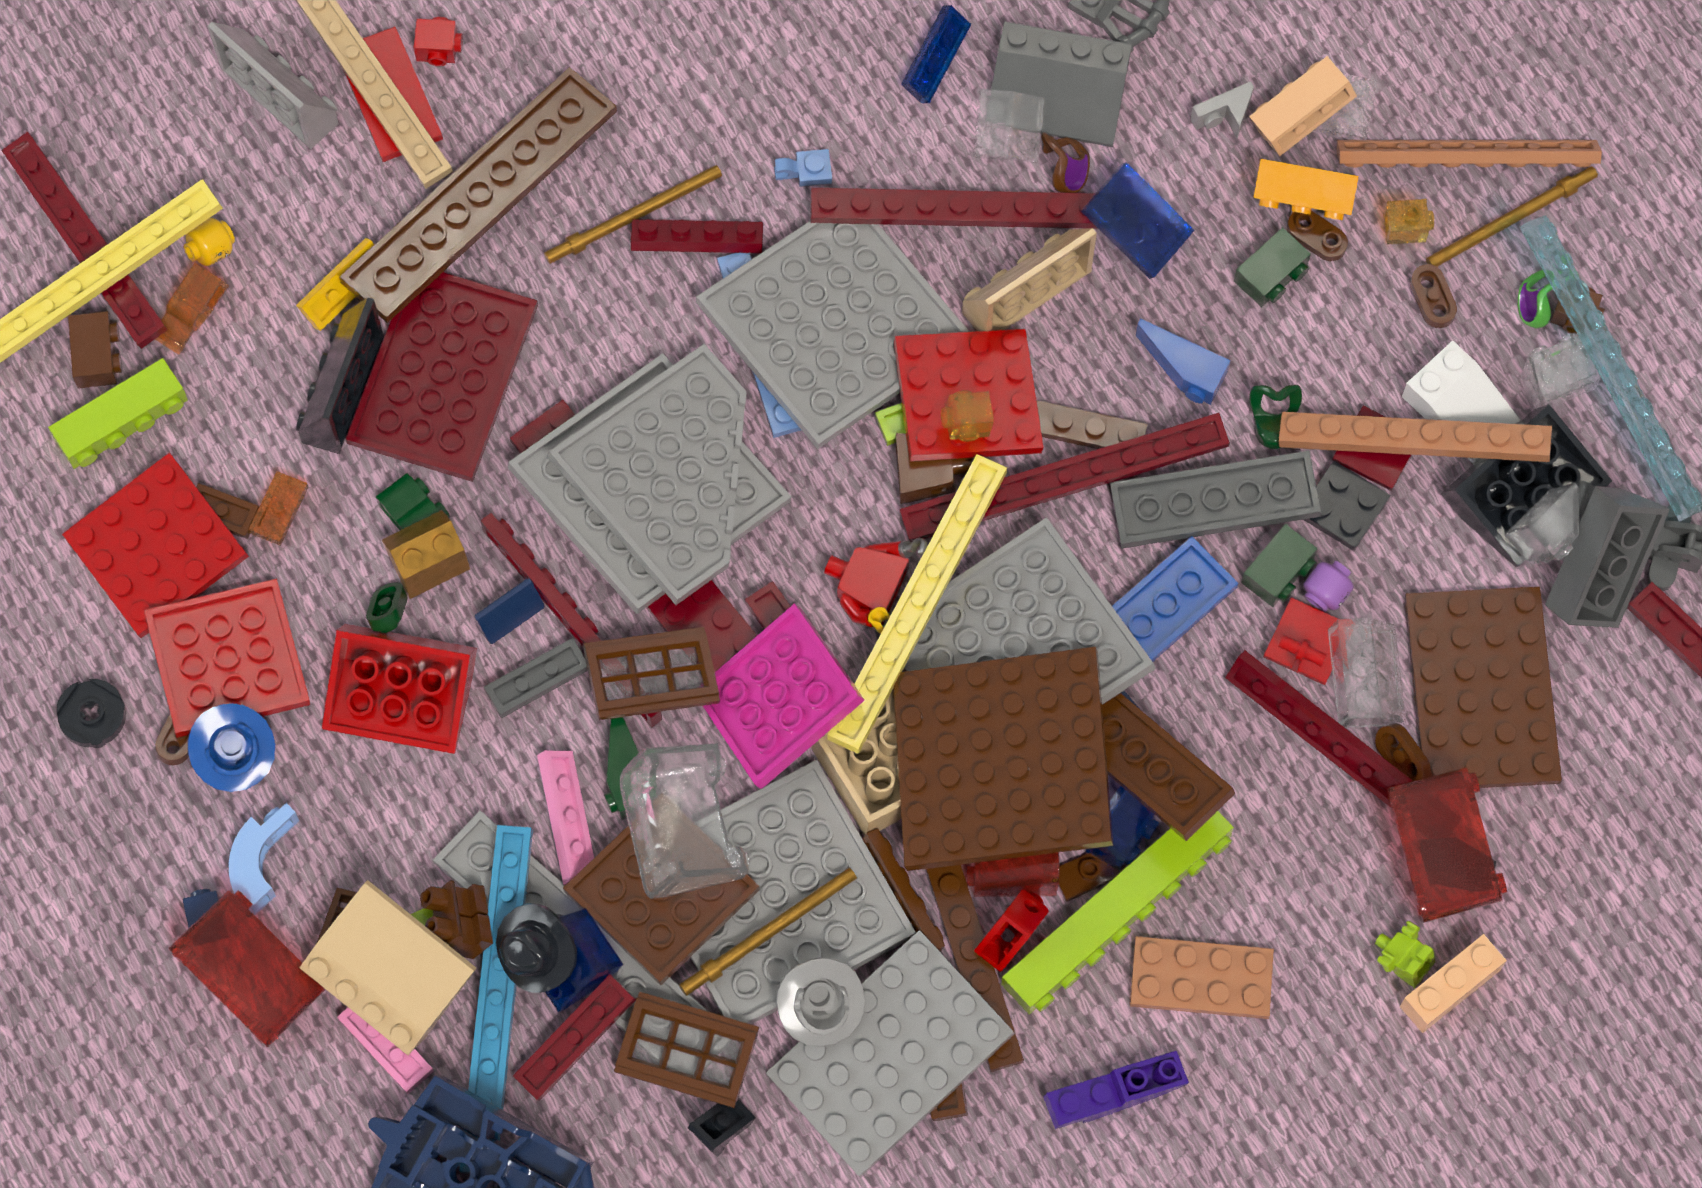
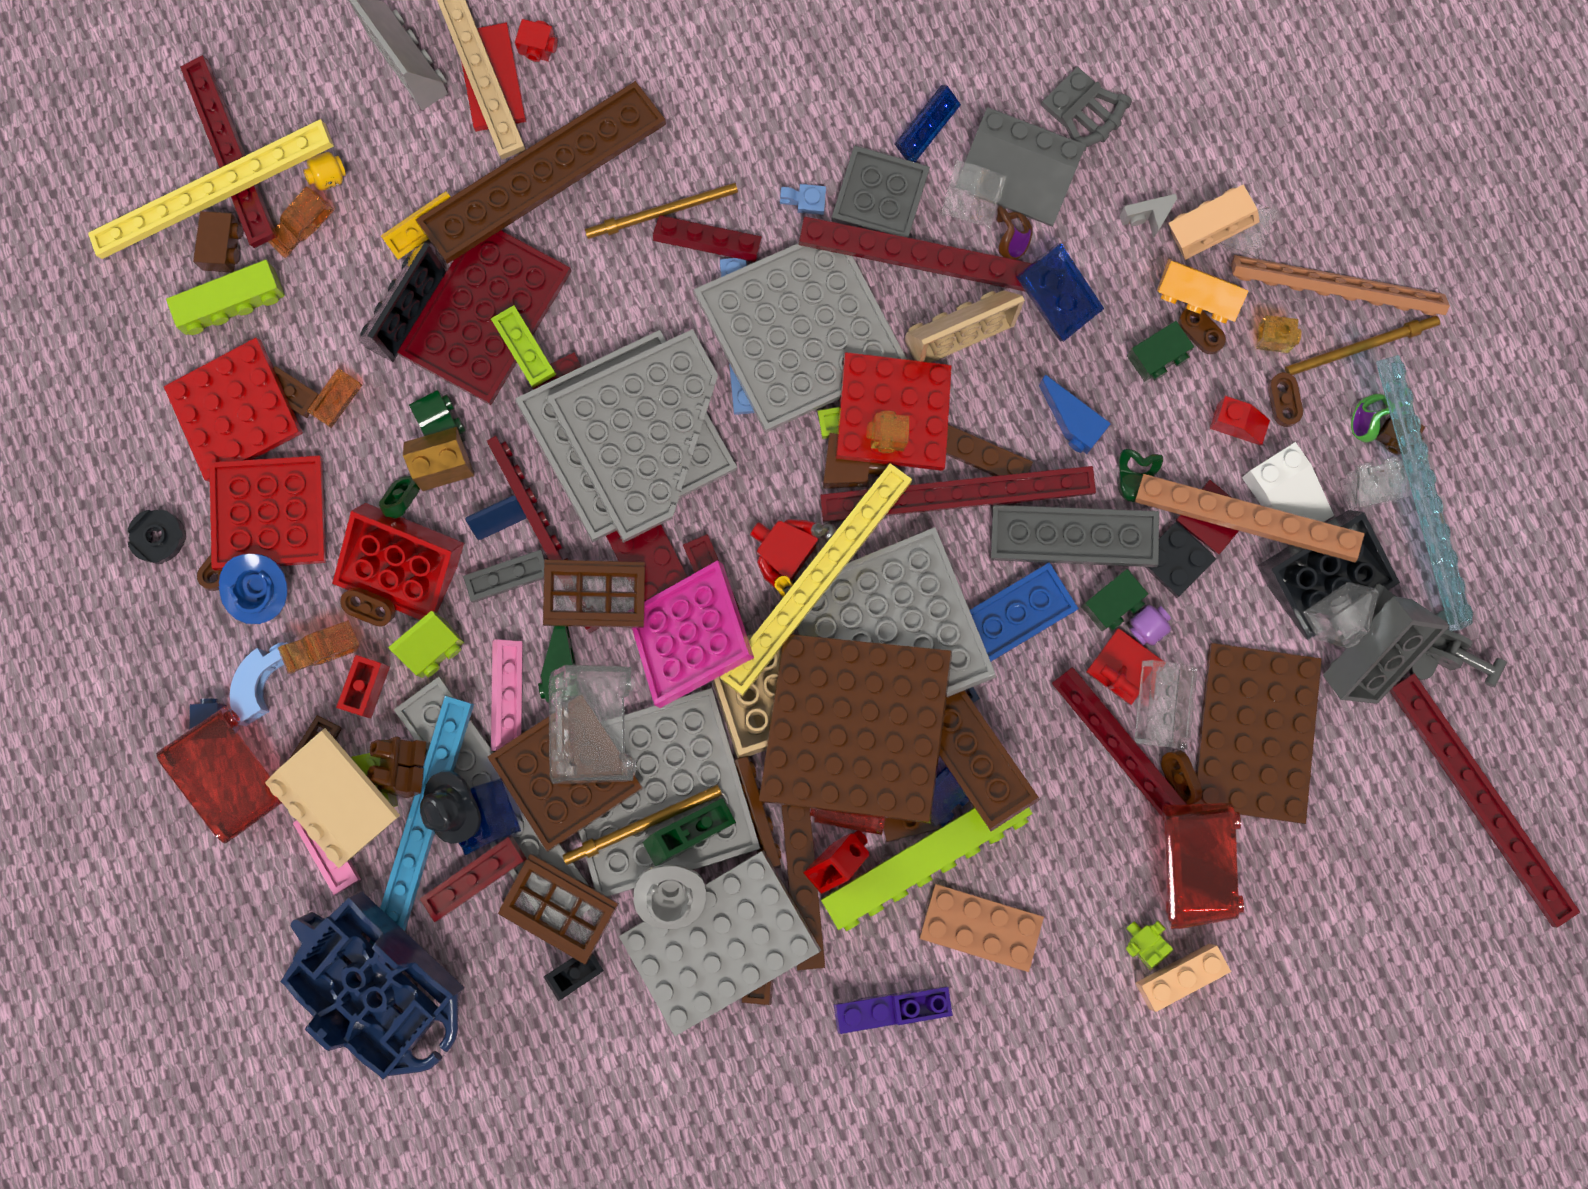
camera: 15 degrees right, 10 degrees up
none -> clear orange piece [278,620,359,674]
none -> red brick [336,655,390,719]
none -> reddish brown plate [340,587,395,627]
none -> lime slope [388,611,464,678]
none -> lime plate [491,305,556,388]
none -> dark green slope [642,798,736,866]
none -> dark grey plate [831,145,930,238]
none -> red slope [1210,396,1270,446]

